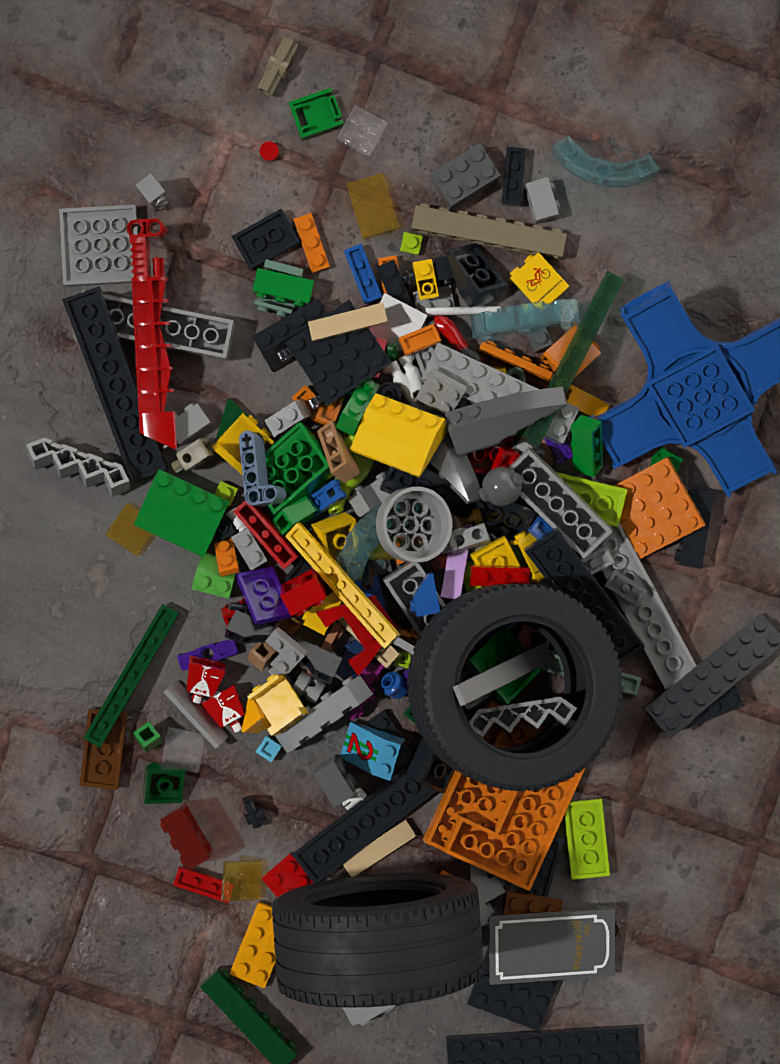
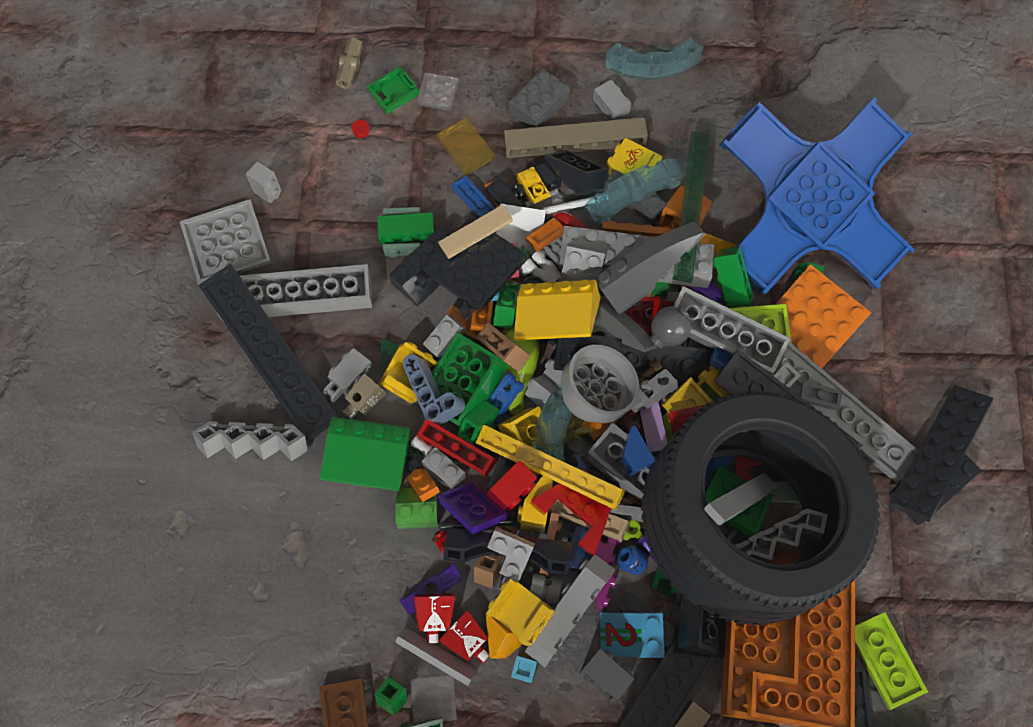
camera: 15 degrees left, 20 degrees down
dark green plate [84,604,180,748] -> none
clear yellow tile [105,503,152,556] -> none
red piece [126,218,177,449] -> none
lime plate [214,481,239,506] -> none
black plate [231,209,300,271] -> none
orange plate [293,213,330,274] -> none
white pin [342,787,367,811] -> none
lime plate [400,232,423,256] -> none
black plate [501,146,526,207] -> none
black brick [674,489,715,569] -> none

